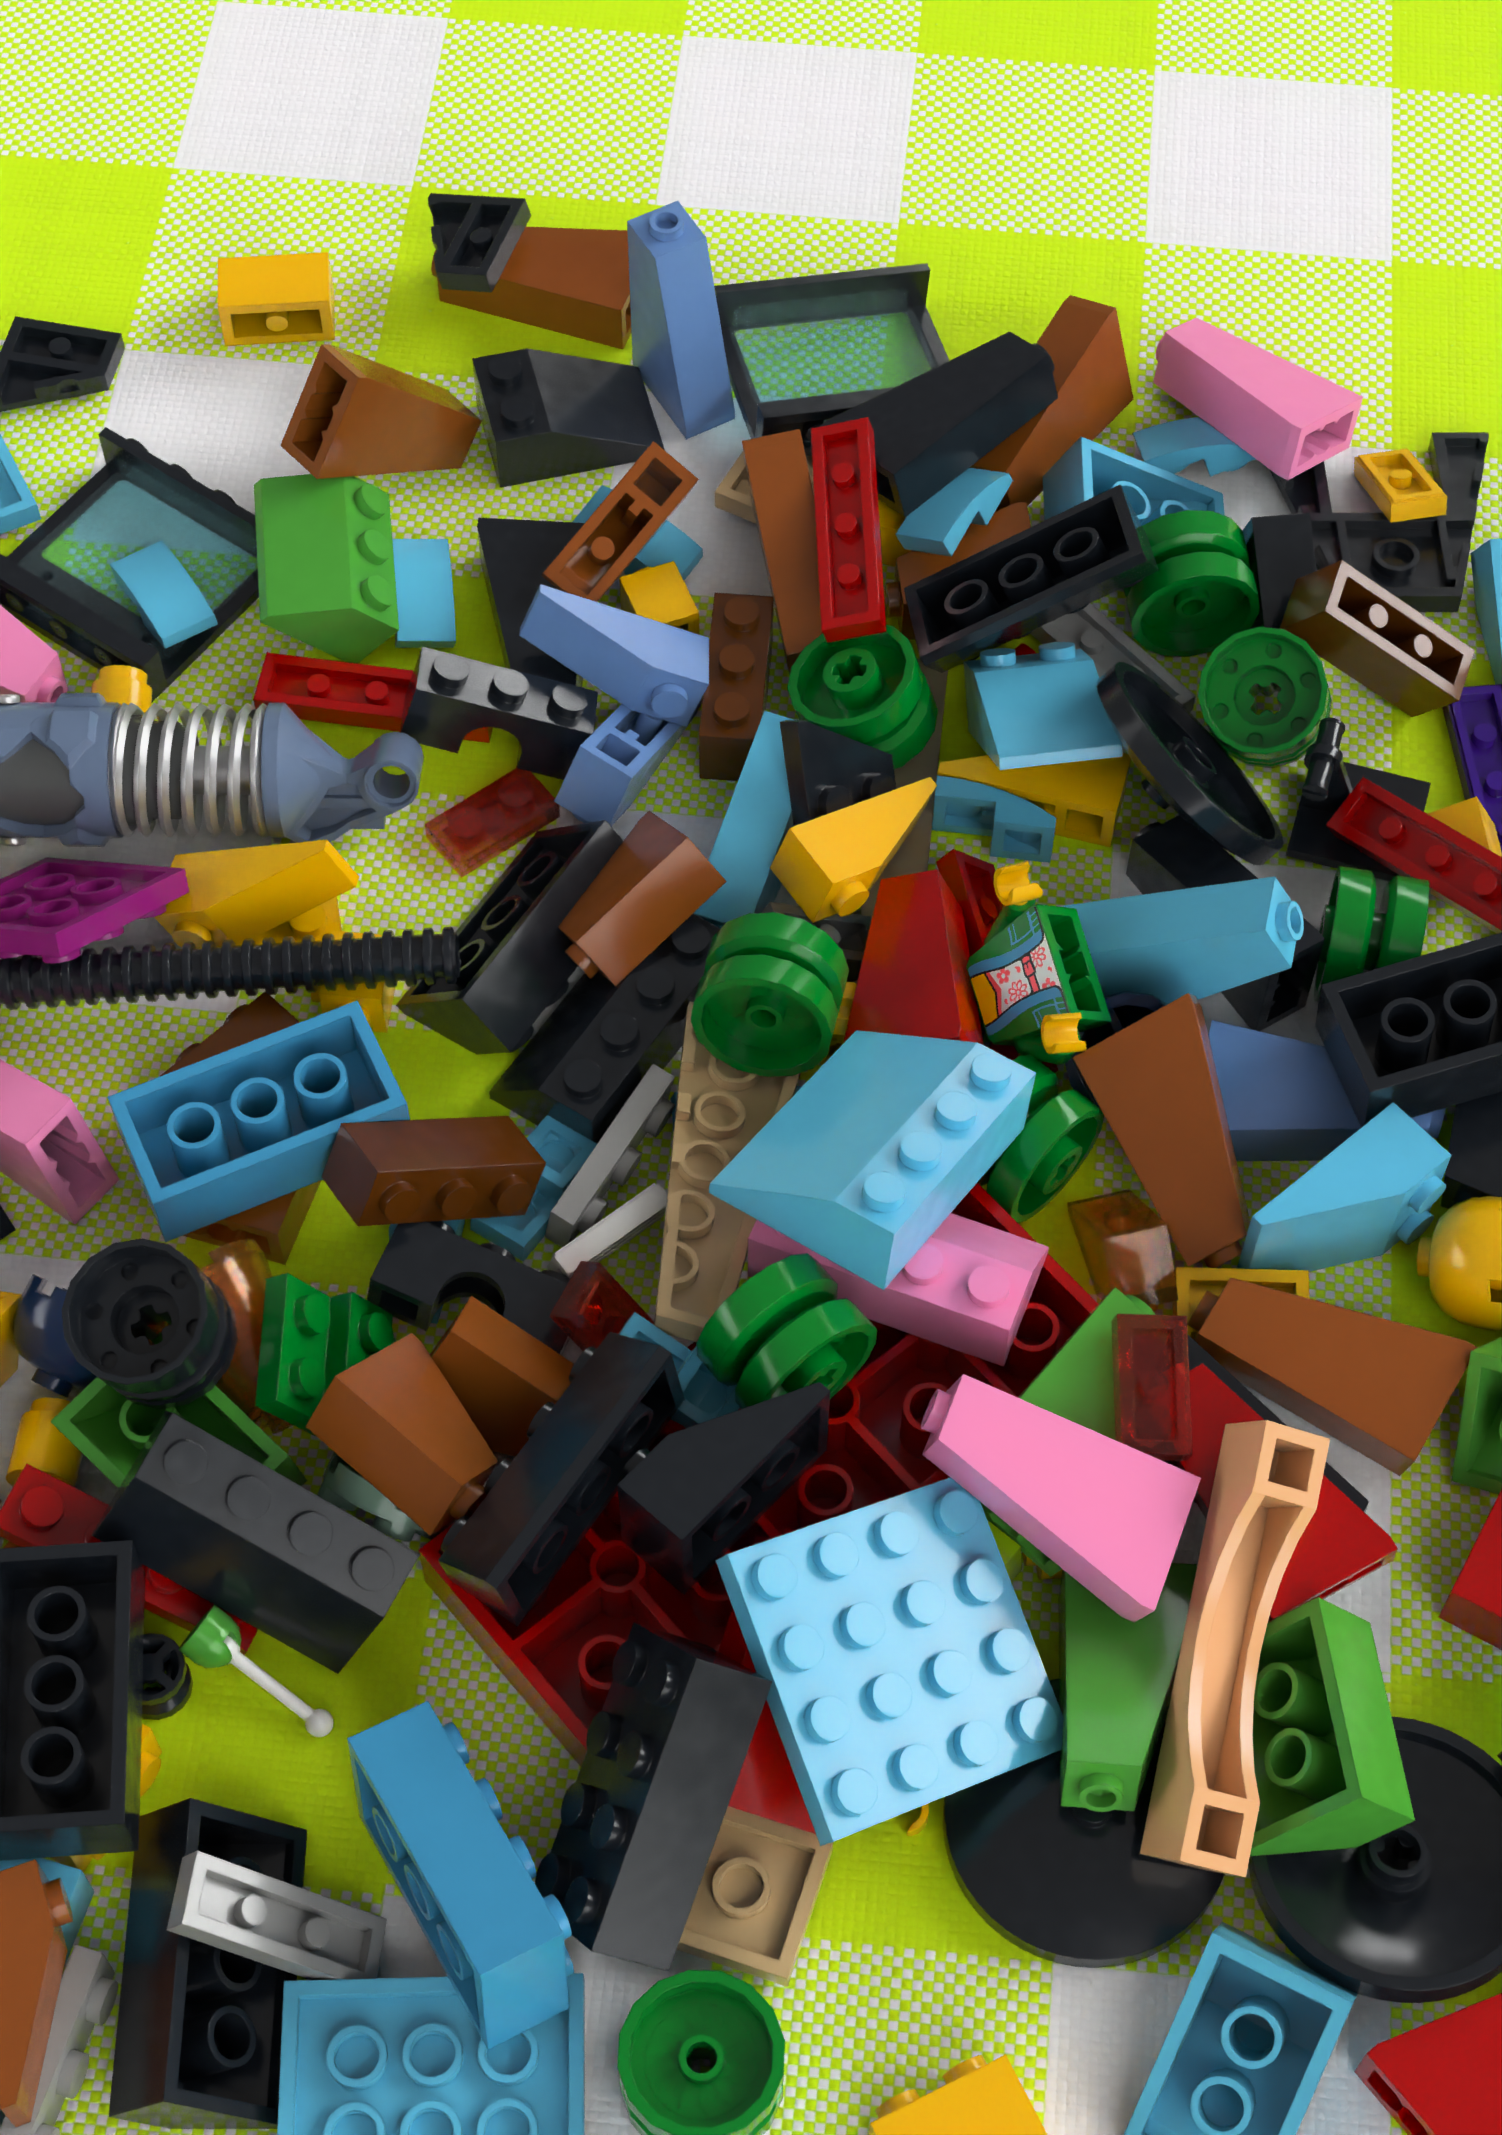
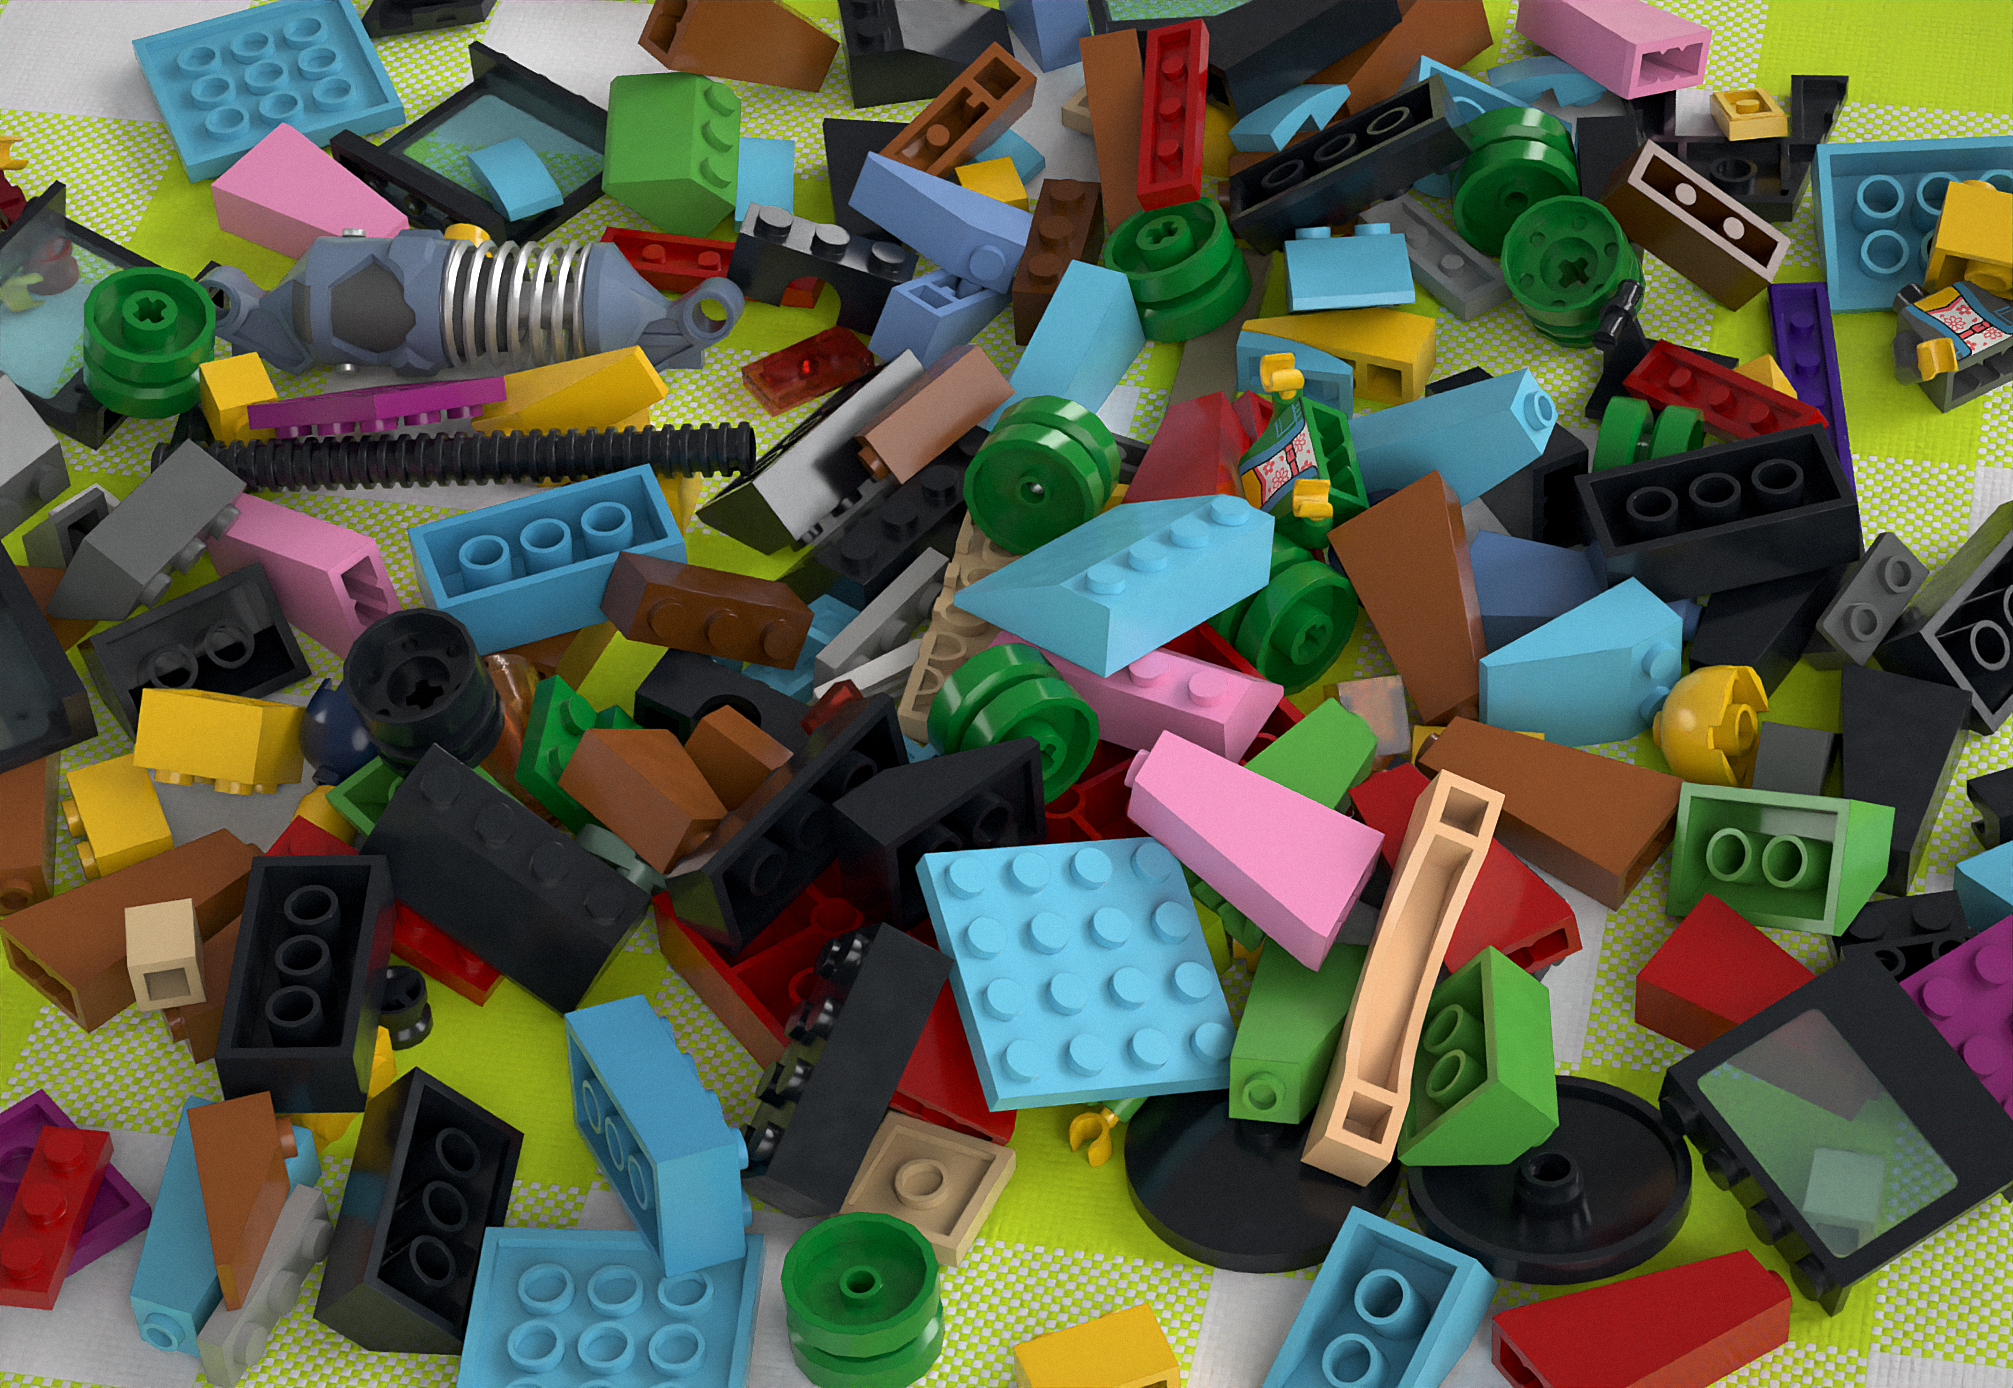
camera: 10 degrees right, 15 degrees down
light grey plate [167,1850,387,1980] -> none
hinge [178,1604,334,1737] -> none
yellow slope [770,777,937,923] -> none
black wing [780,720,896,826] -> none
black dish [1097,662,1284,866] -> none
clear red plate [1111,1314,1193,1461] -> none

